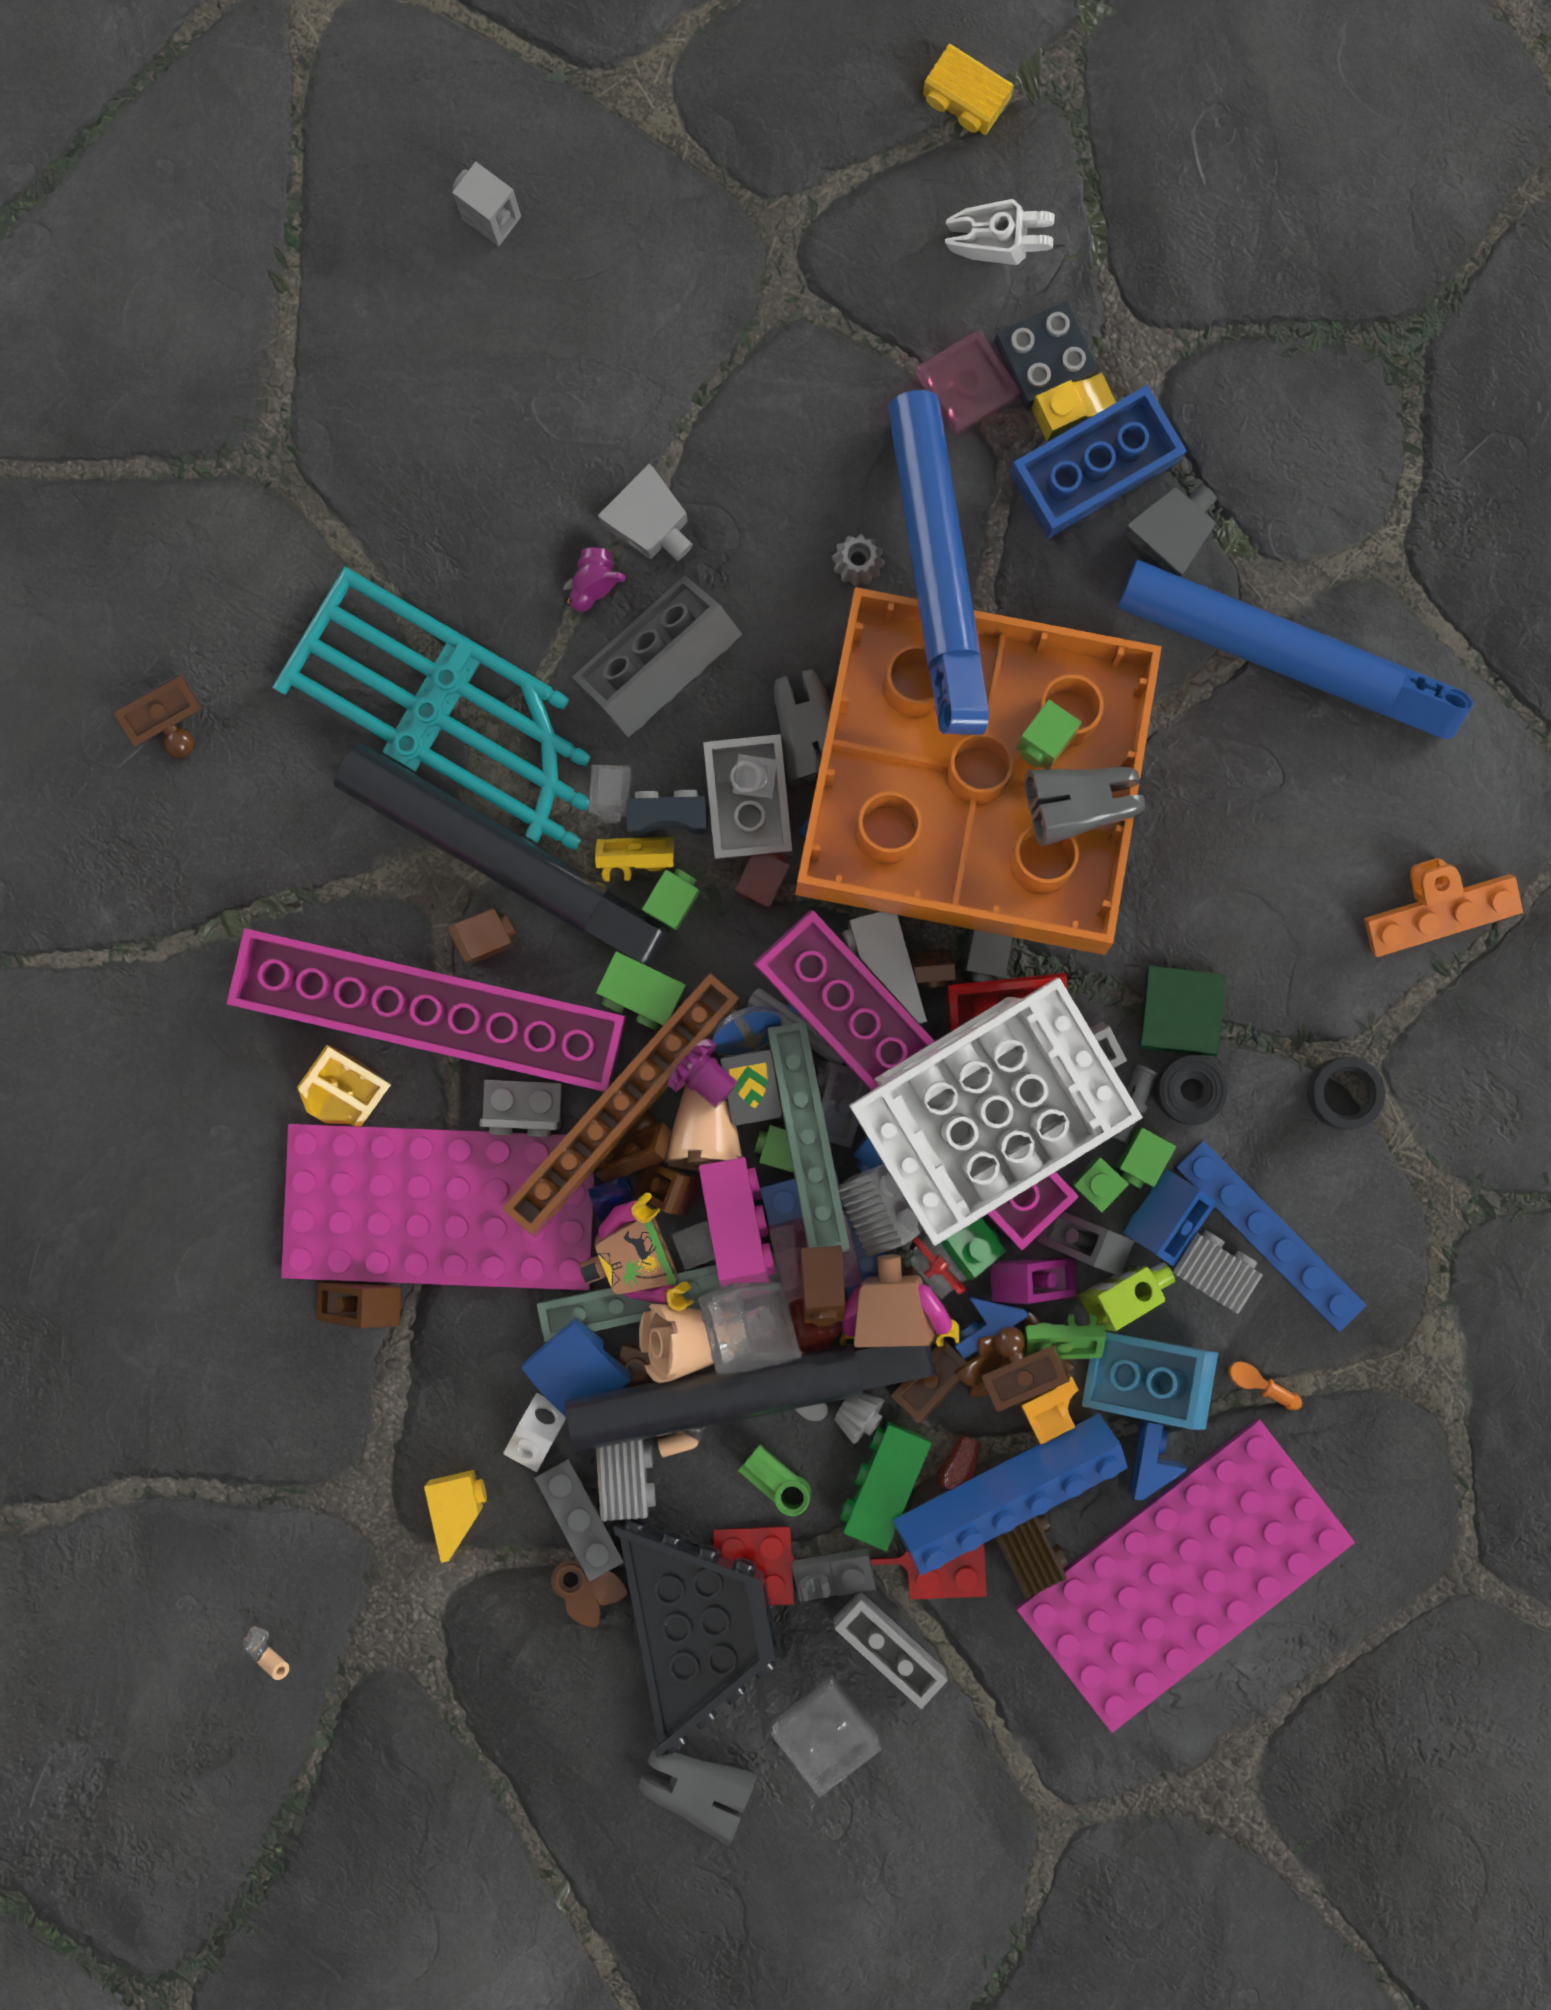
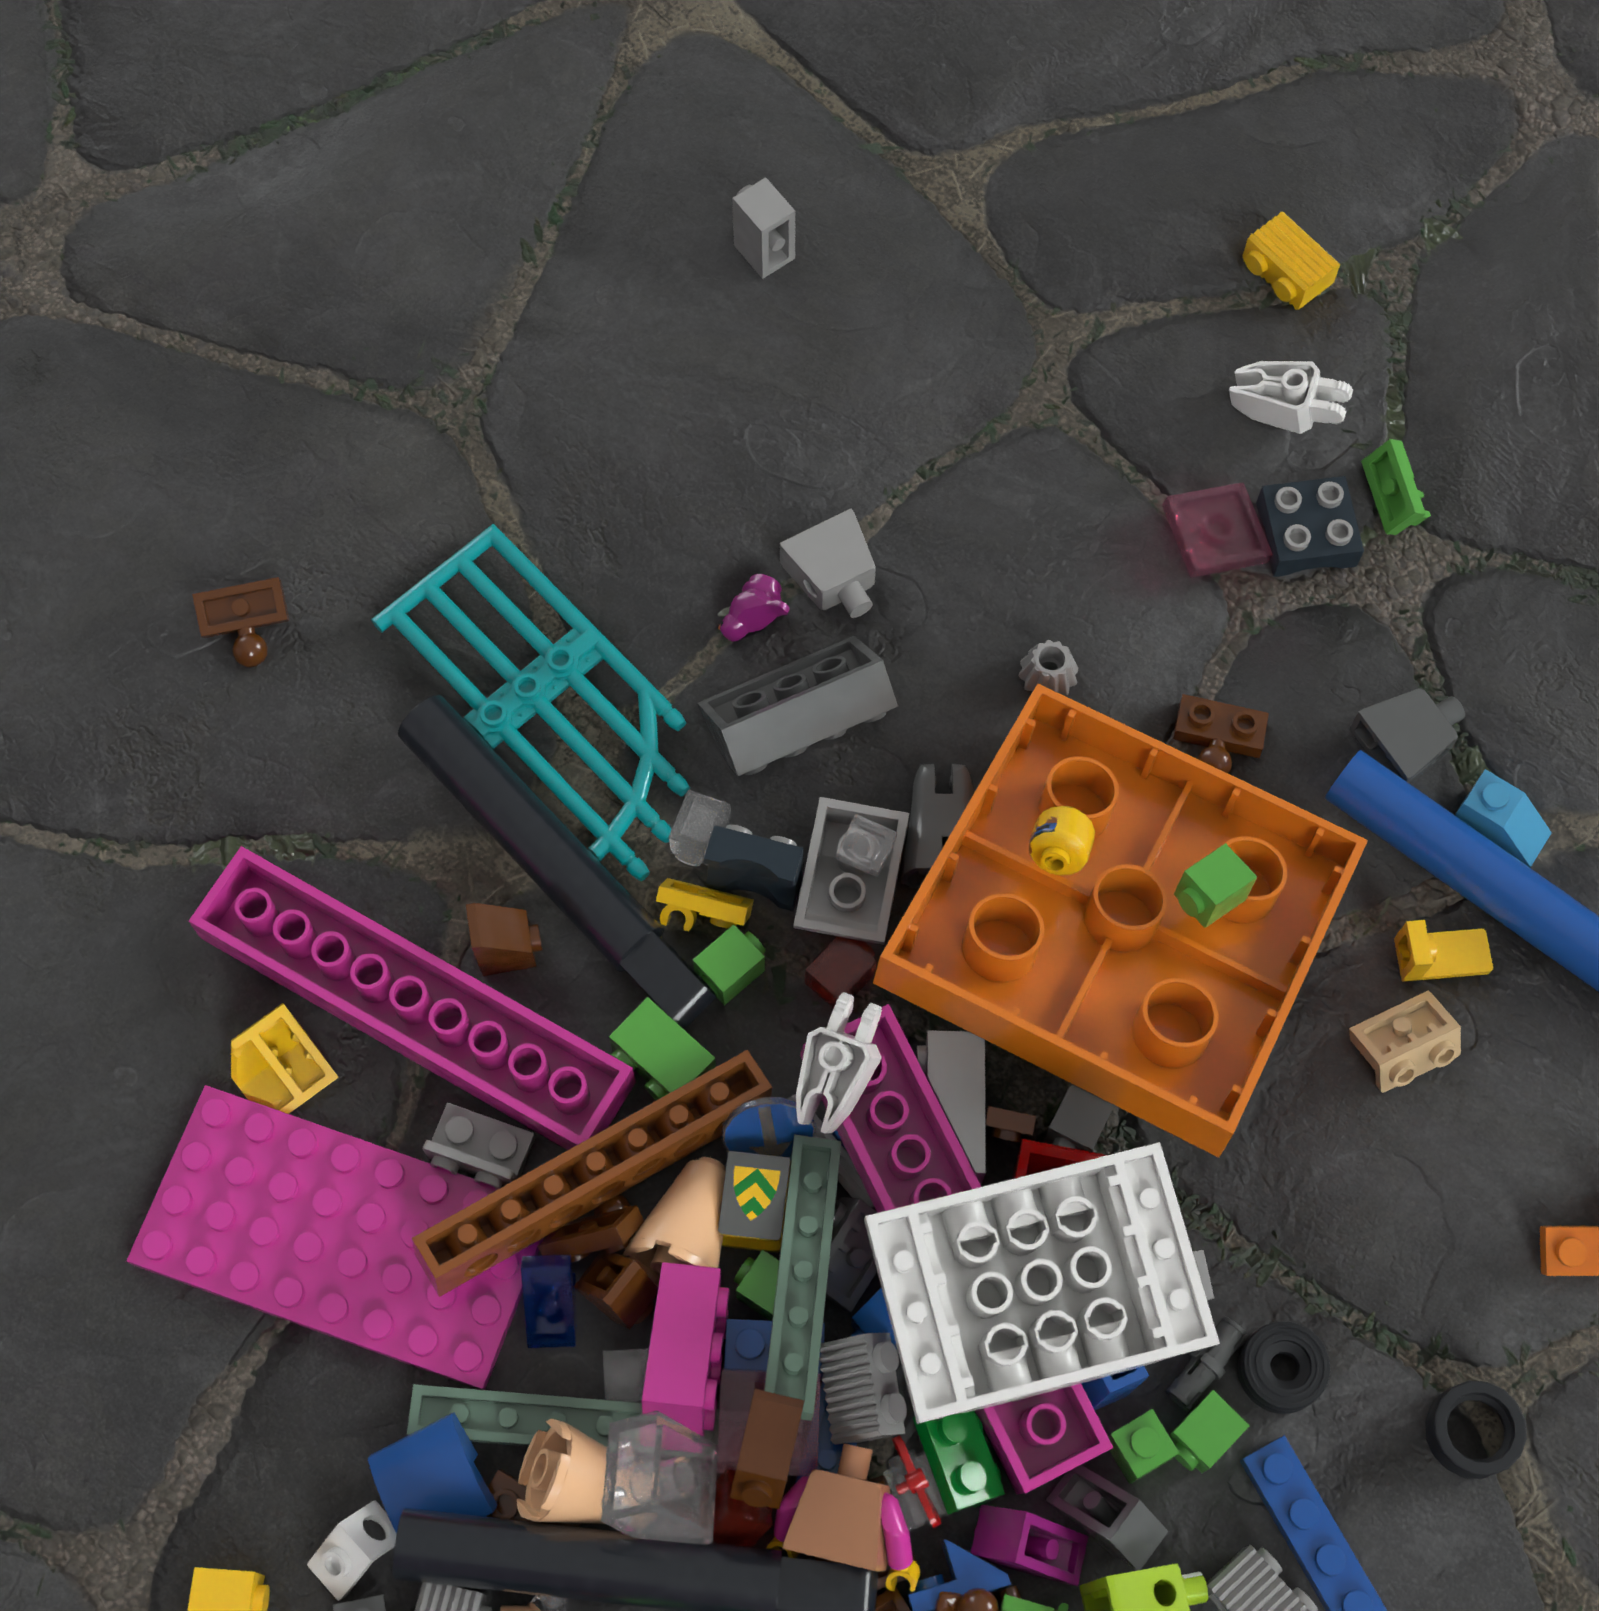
camera: 15 degrees right, 20 degrees down
reddish brown slope [316,1281,402,1328] -> none
torso [579,1193,694,1311] -> none
magenta gear [668,1039,738,1109] -> none
blue piece [888,390,989,735] -> none
blue brick [1009,385,1187,539] -> none
dark grey piece [1024,767,1146,847] -> none
yellow arch [1031,373,1116,442] -> none
blue brick [1123,1169,1216,1267] -> none
dark green slope [1140,966,1225,1057] -> none
none -> white hinge [796,992,882,1134]
none -> yellow head [1029,806,1095,876]
none -> reddish brown plate [1173,694,1269,773]
none -> tan bracket [1349,990,1461,1093]
none -> bright green plate [1361,439,1431,535]
none -> yellow bracket [1394,920,1493,982]
none -> dark azure slope [1455,769,1552,867]

